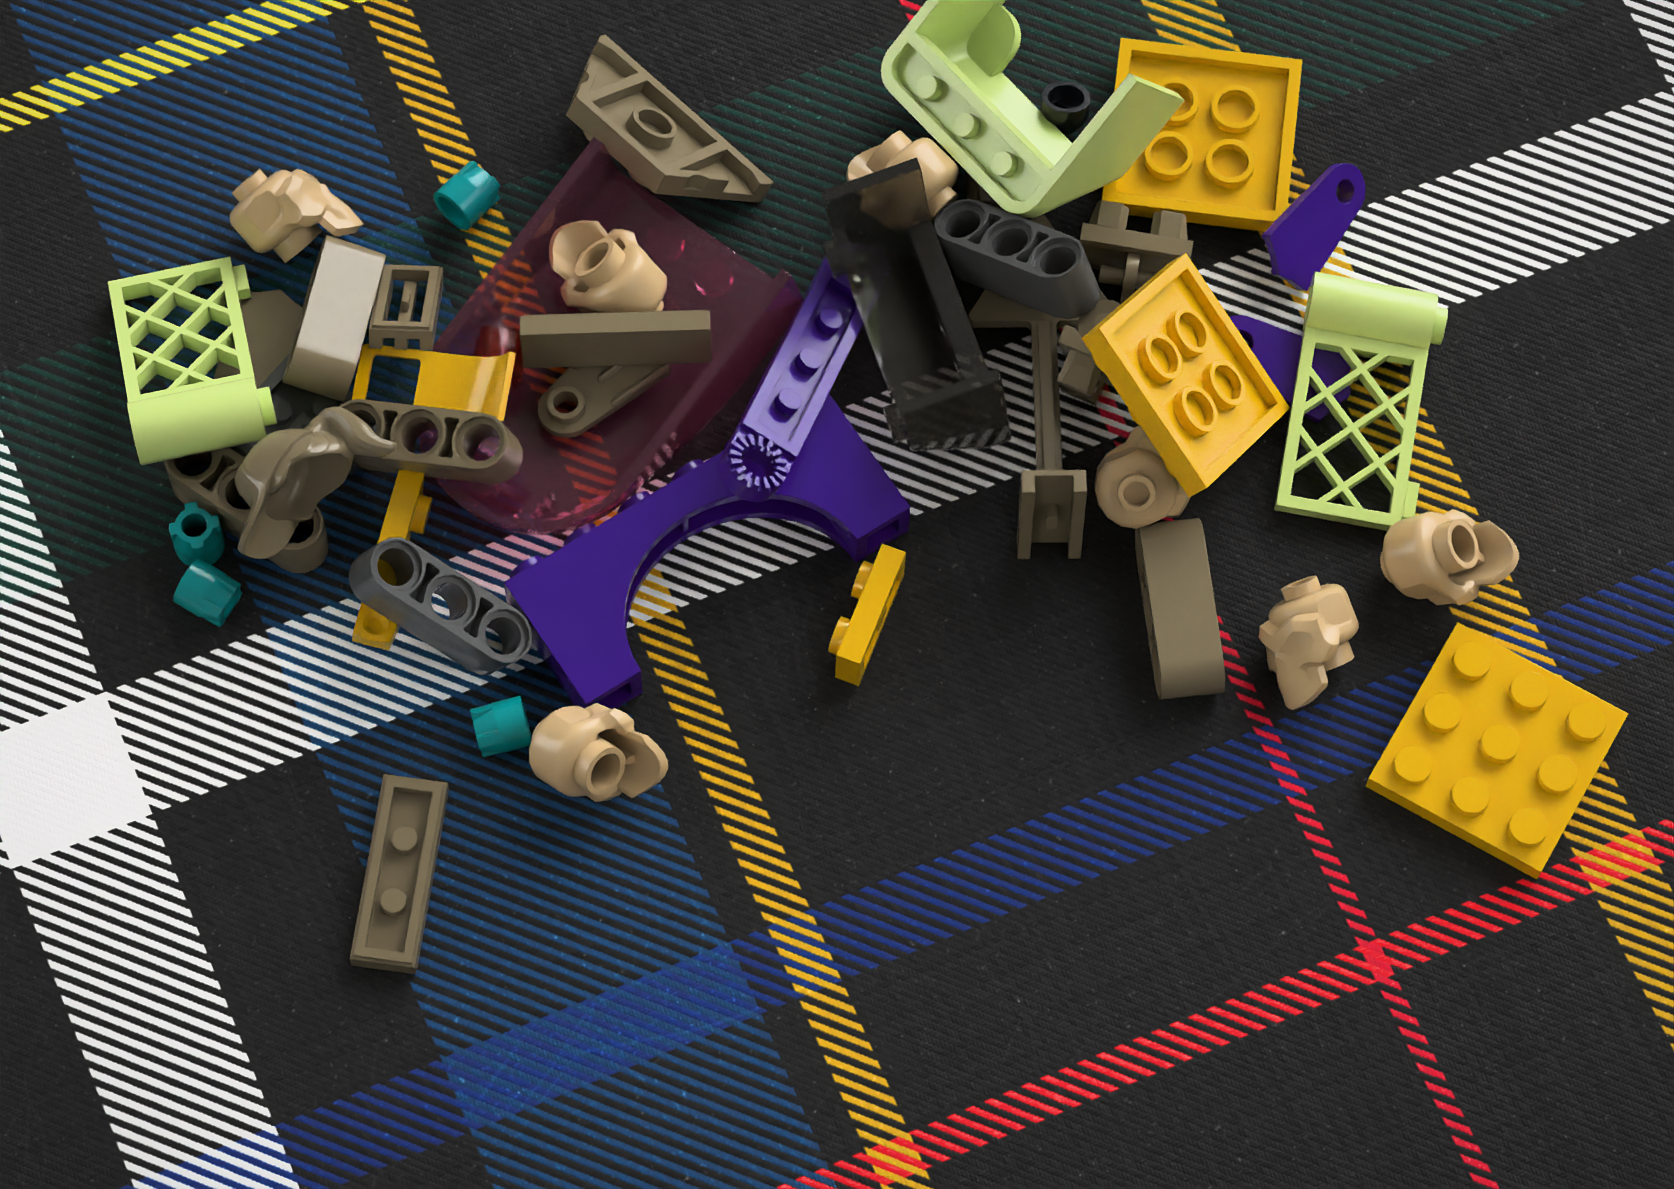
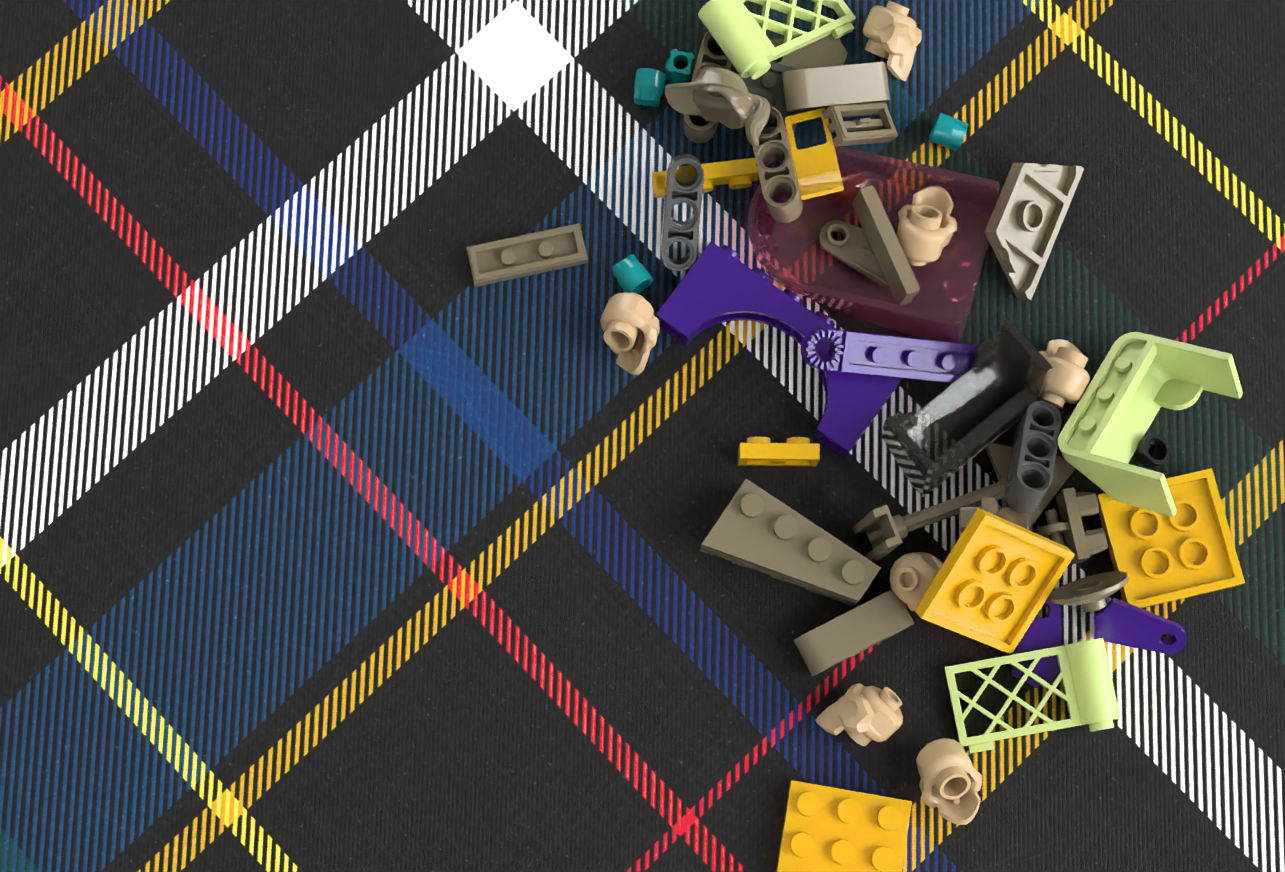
camera: 70 degrees right, 10 degrees up
none -> dark tan wedge [700,479,881,607]
none -> dark tan dish [1049,571,1129,612]

